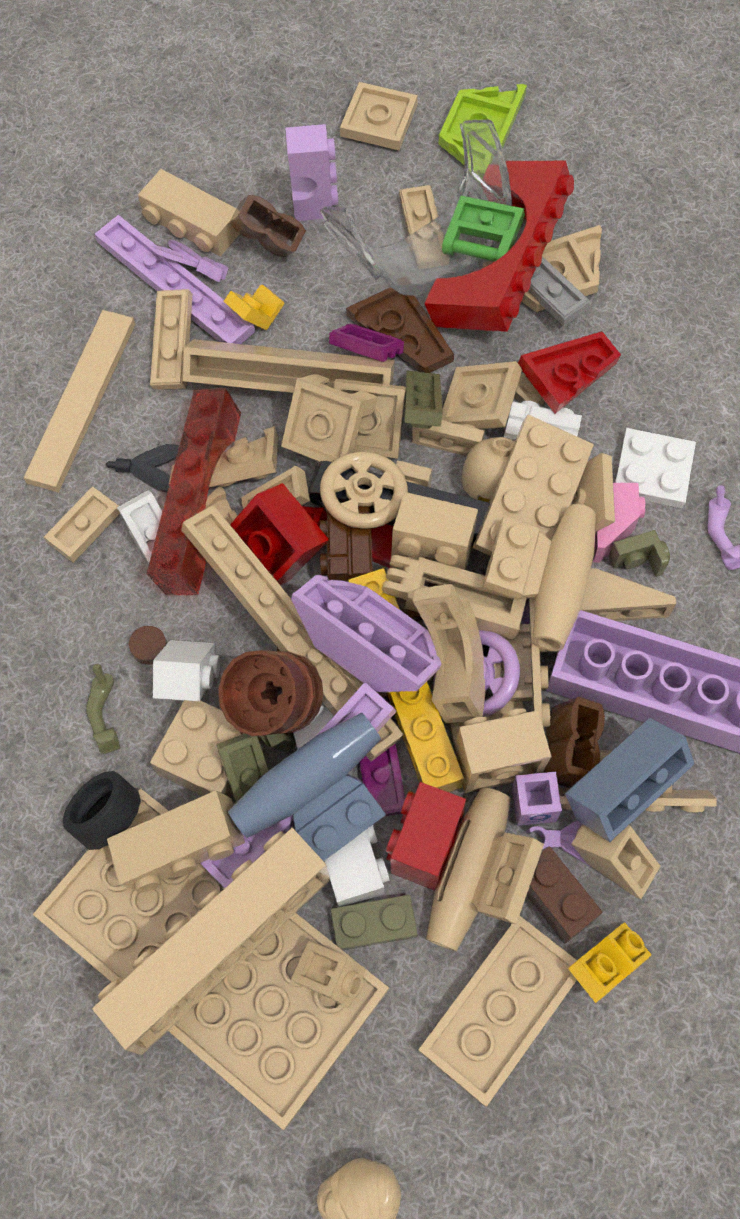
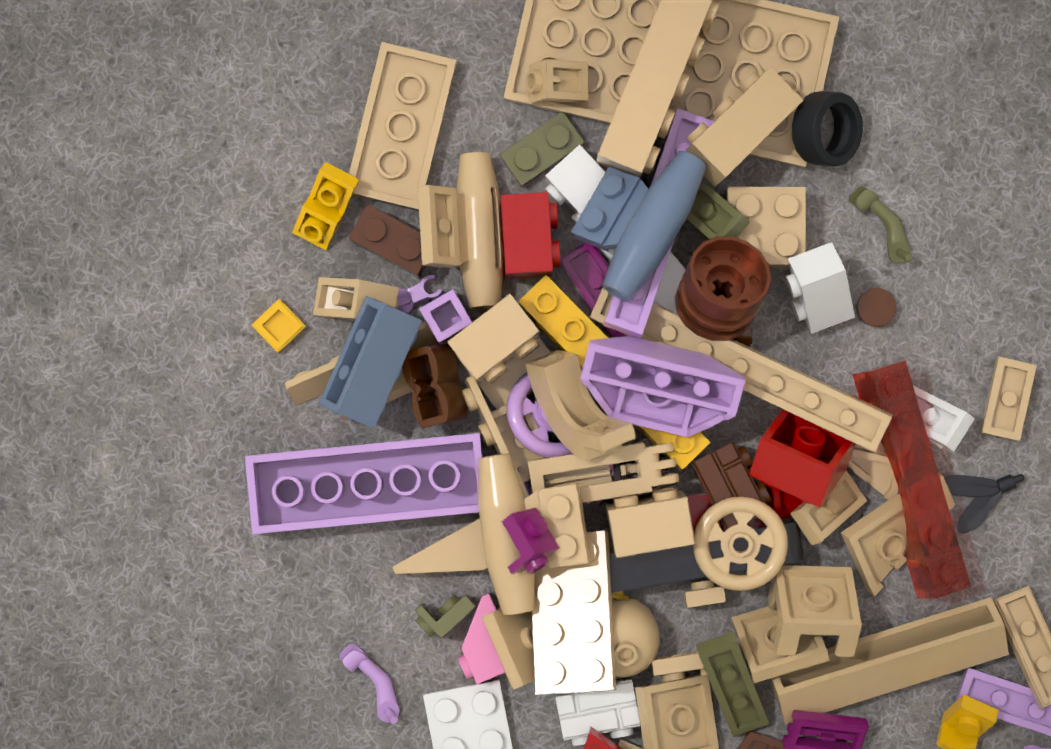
camera: 155 degrees right, 20 degrees up
none -> yellow tile [252,298,306,353]
none -> magenta bracket [502,508,559,575]

